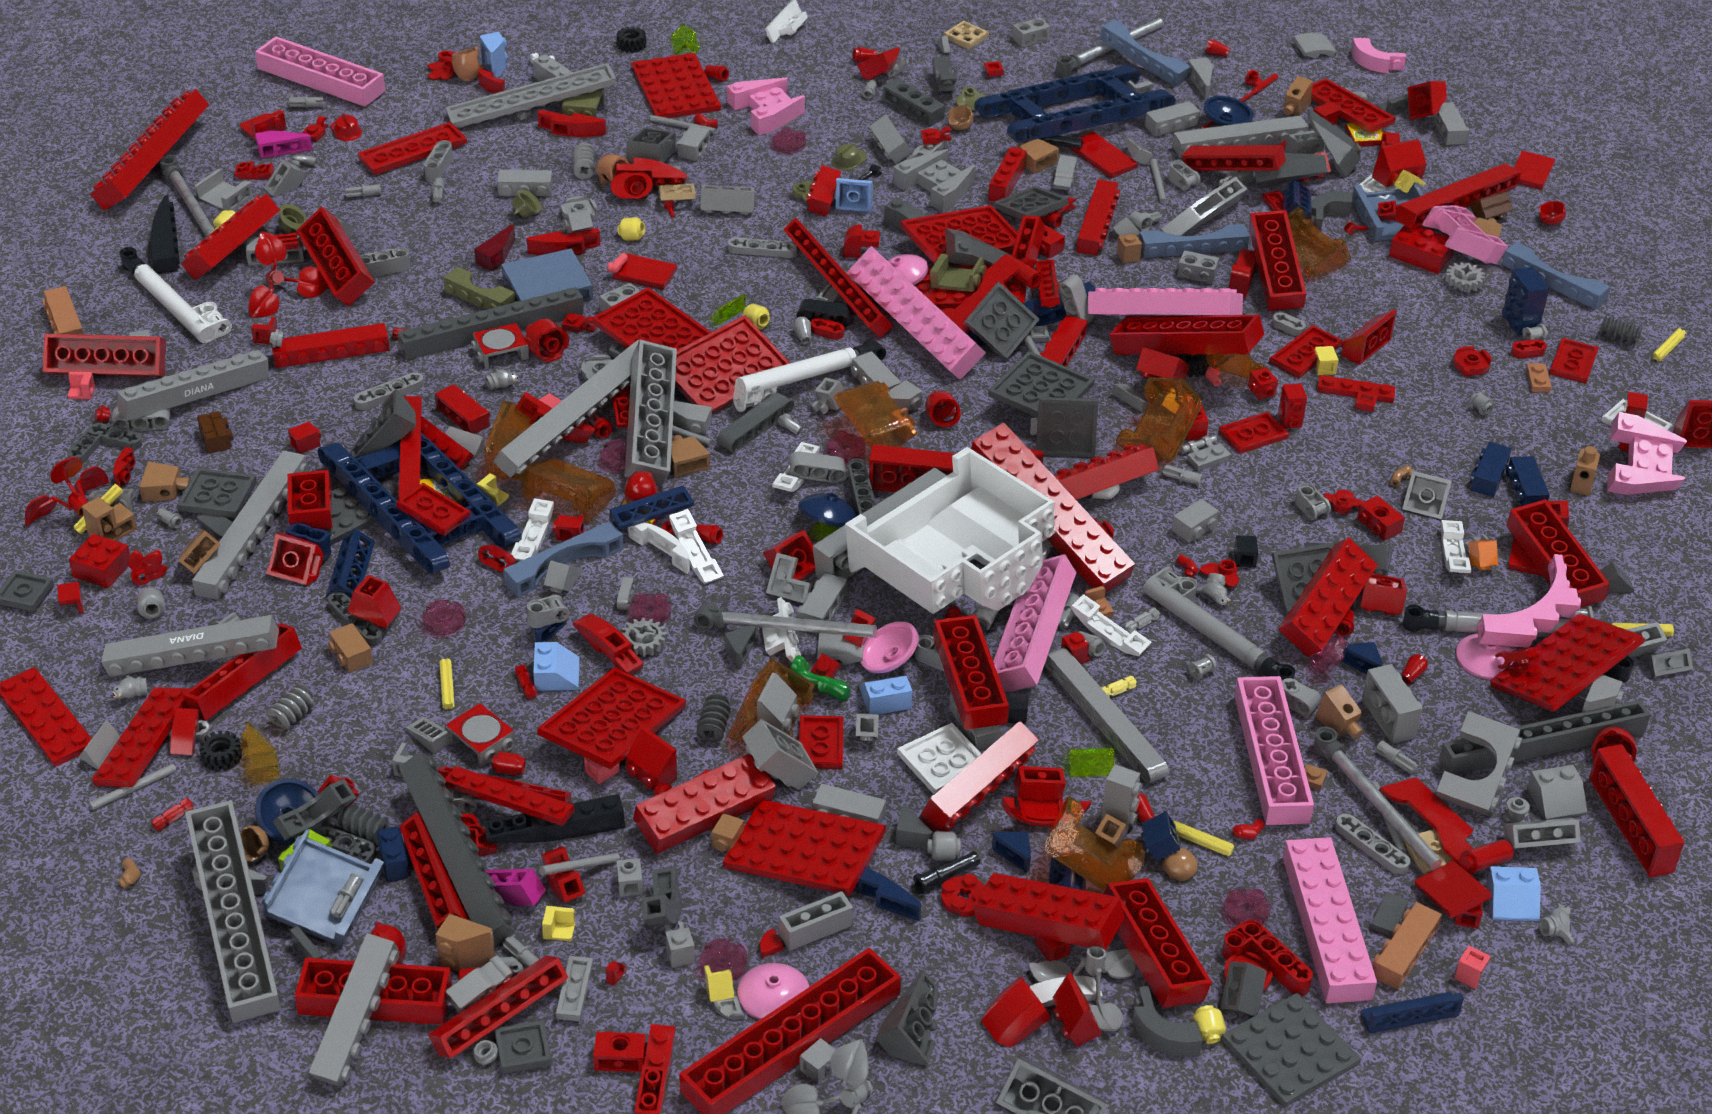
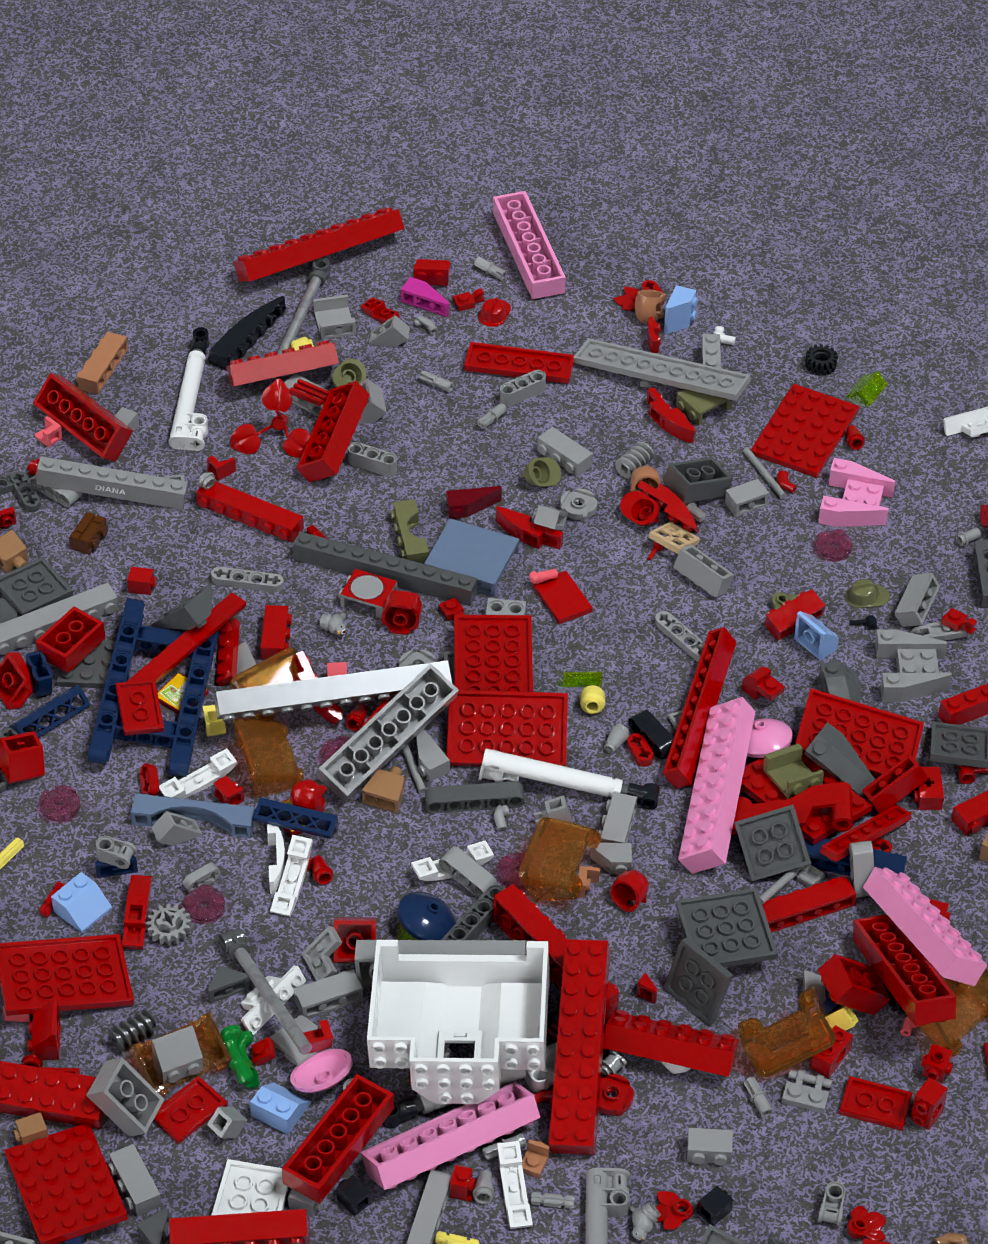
camera: 45 degrees right, 5 degrees up
light yellow head [617,217,645,241] -> none
red arm [1176,554,1199,578] -> none

